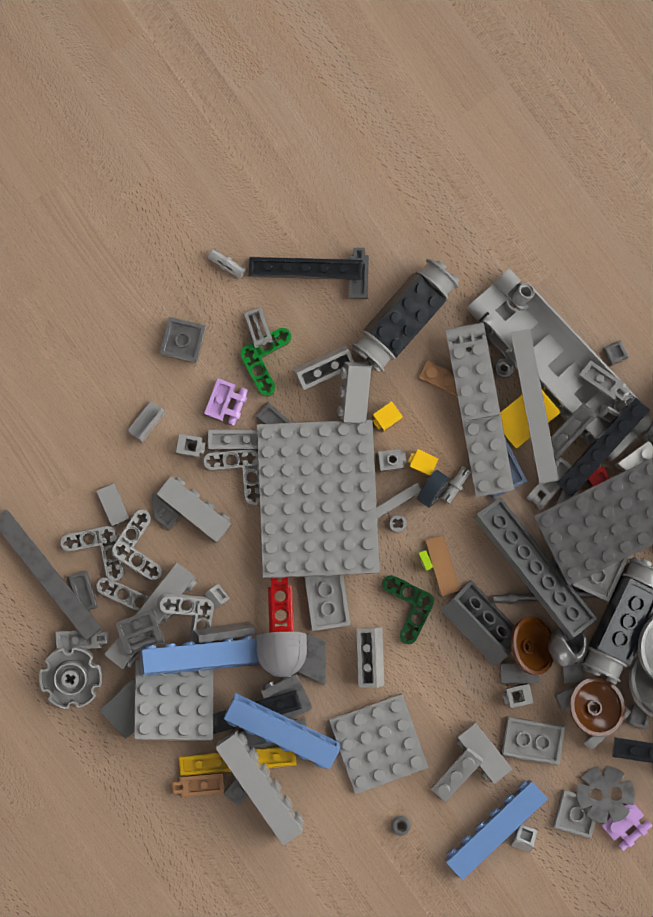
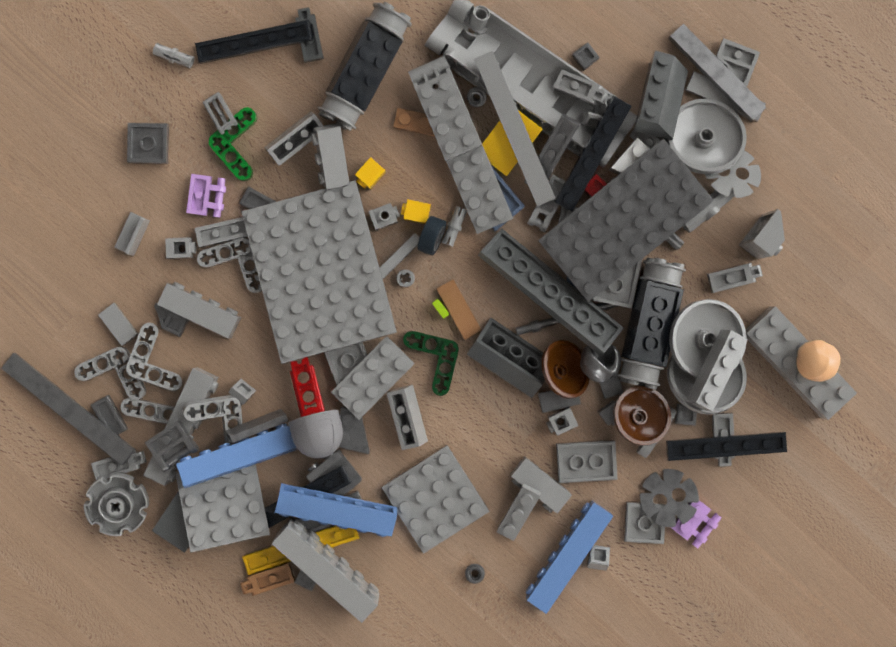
camera: 10 degrees left, 5 degrees up
none -> light grey plate [331,336,415,420]

